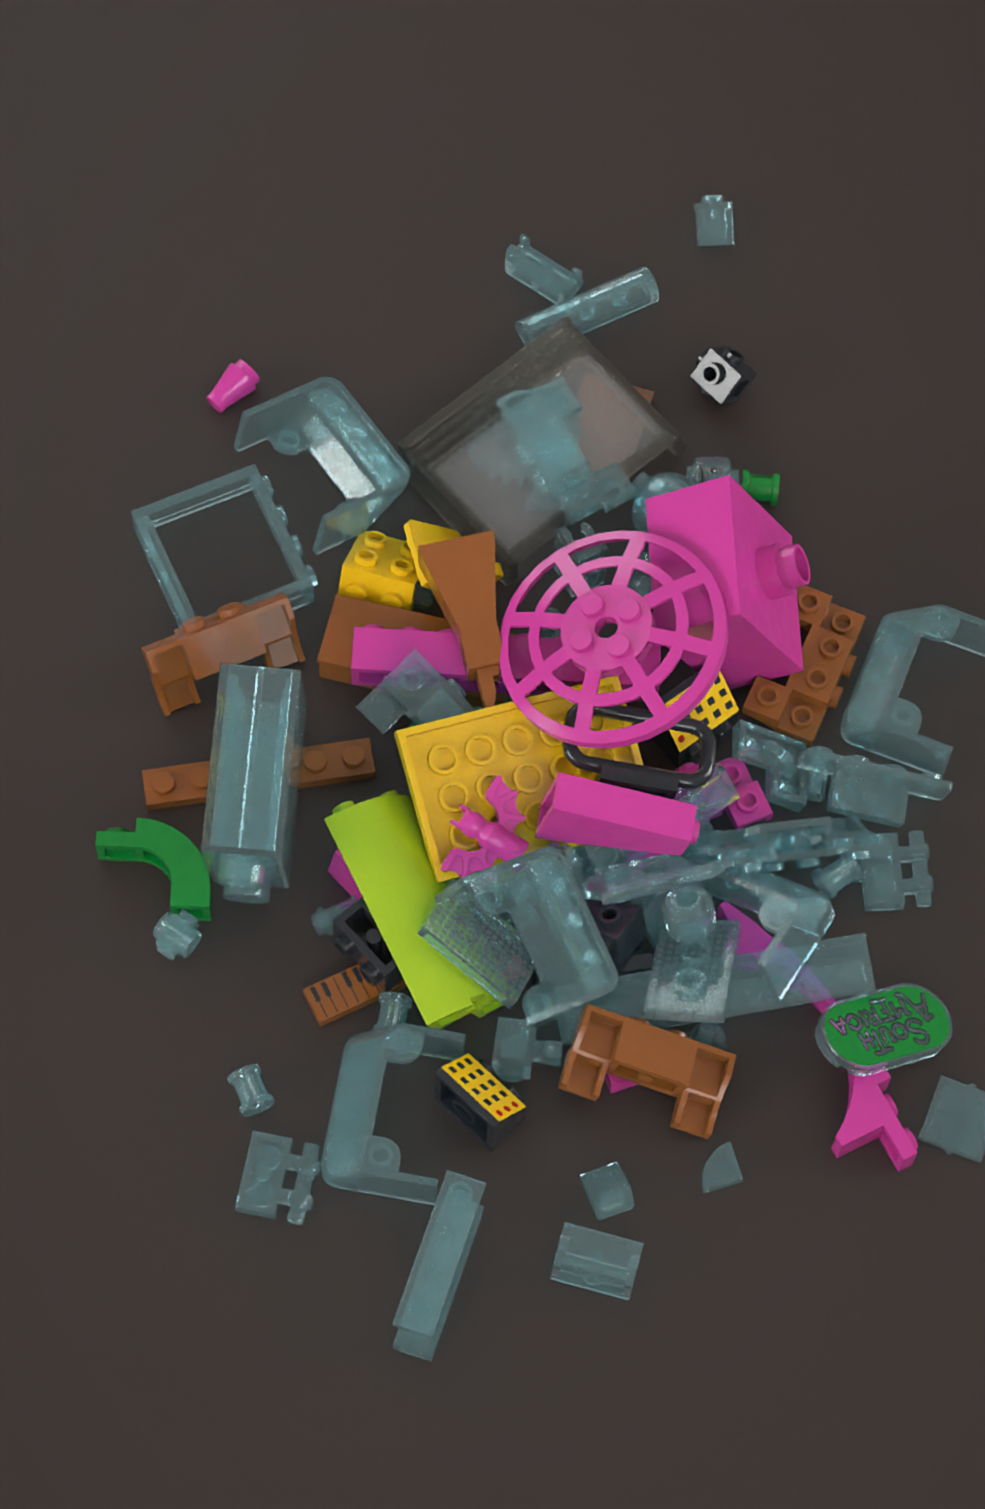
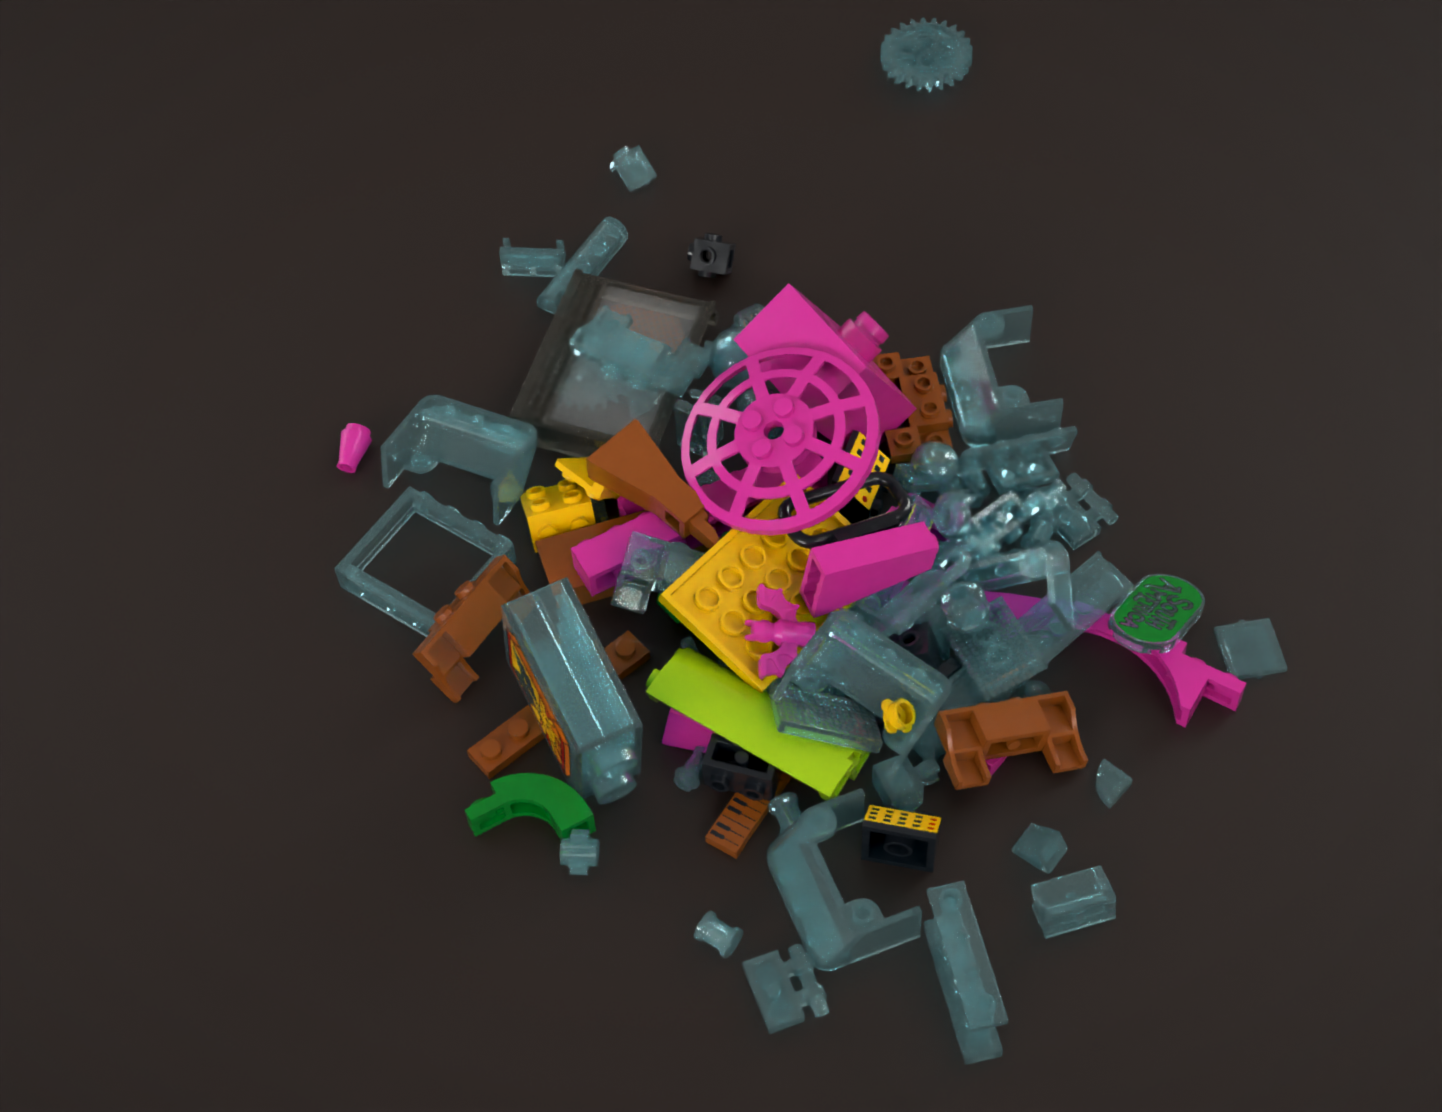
camera: 25 degrees left, 10 degrees down
none -> yellow plate [881,698,916,734]
none -> clear light blue hair [910,441,960,484]
none -> clear light blue hair [933,489,974,540]

